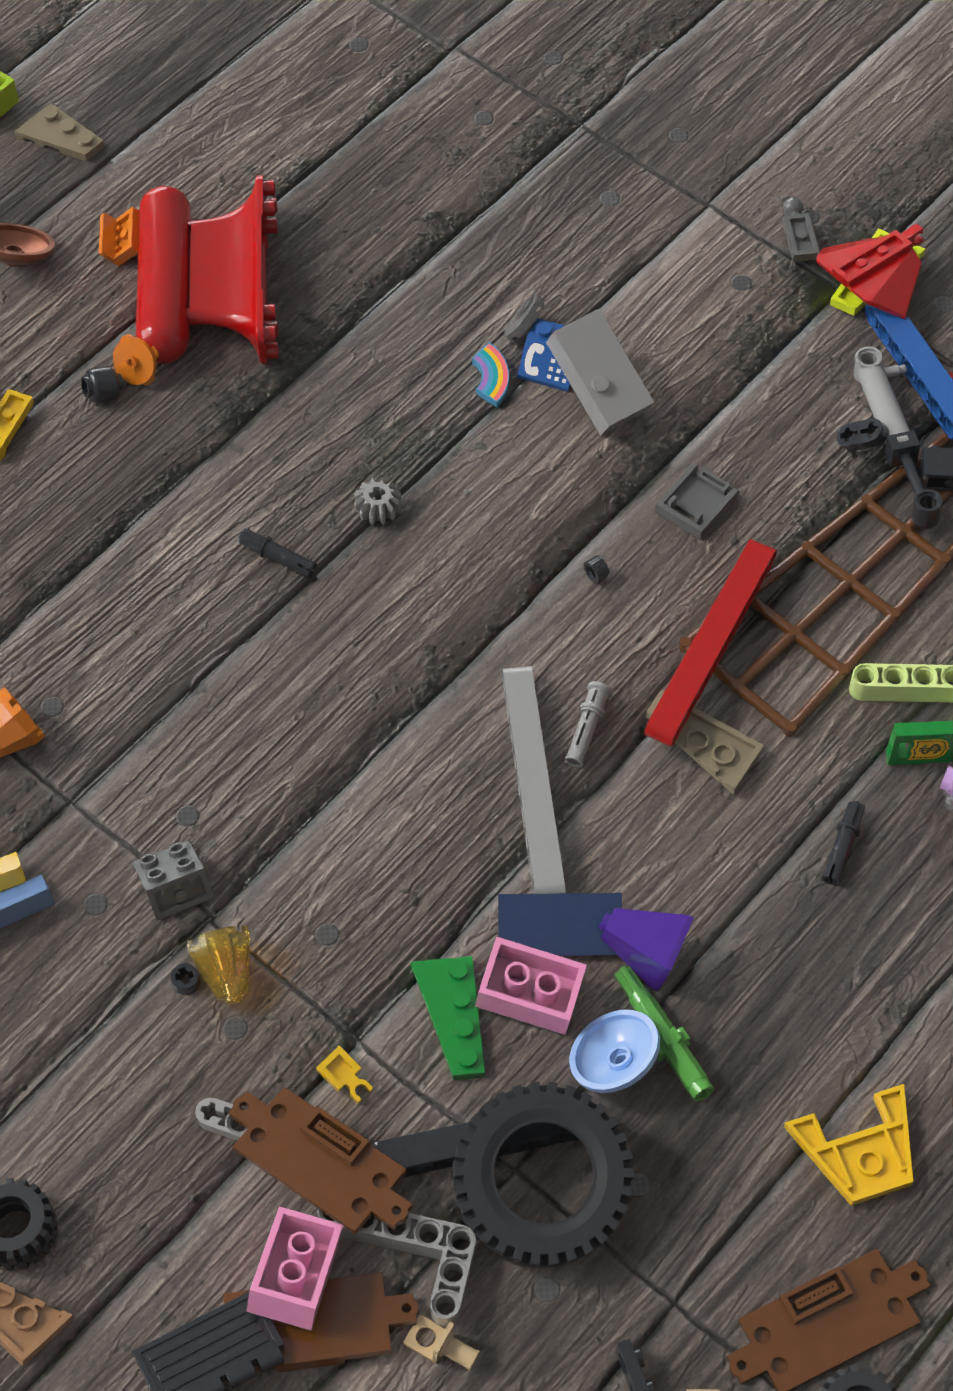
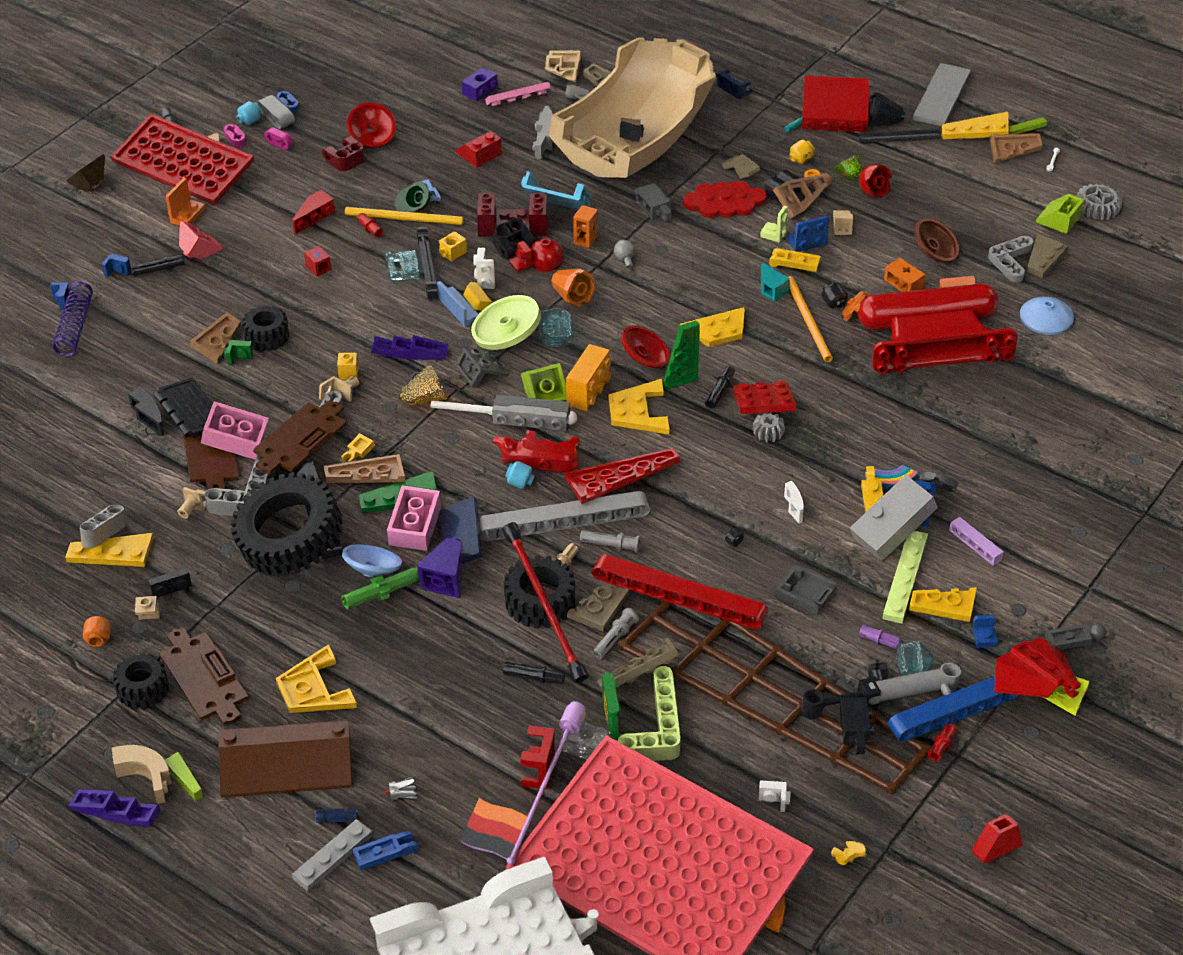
camera: 85 degrees right, 15 degrees down
none -> green bracket [224,340,253,365]
none -> tan bracket [319,376,359,402]
none -> medium nougat wing [324,454,405,483]
none -> yellow brick [337,353,359,381]
none -> dark purple slope [371,335,448,360]
none -> piece [431,394,577,431]
none -> yellowish green dish [471,295,541,350]
none -> red animal [492,430,580,473]
none -> red hose [502,522,589,683]
none -> black tyre [504,555,576,628]
none -> medium azure head [505,461,535,489]
none -> lime slope [521,363,566,401]
none -> clear light blue wheel [539,308,572,347]
none -> tan axle [557,543,578,566]
none -> red wing [564,448,680,504]
none -> light orange brick [566,344,611,412]
none -> light grey pin [591,608,639,660]
none -> dark tan wing [597,638,678,690]
none -> yellow wing [608,379,670,435]
none -> red dish [621,325,670,368]
none -> green wing [663,320,700,390]
none -> yellow wing [680,307,745,347]
none -> red plate [733,381,796,414]
none -> teal slope [760,263,789,302]
none -> white slope [784,481,803,524]
none -> light orange piece [788,276,833,362]
none -> medium lavender axle [859,624,901,649]
none -> yellow plate [861,466,883,513]
none -> yellowish green plate [882,531,928,623]
none -> orange brick [884,258,926,292]
none -> clear light blue slope [896,641,935,676]
none -> yellow wing [909,587,977,622]
none -> lavender piece [950,517,1003,566]
none -> blue bracket [972,615,998,648]
none -> light grey beam [988,236,1034,282]
none -> light blue dish [1020,297,1074,335]

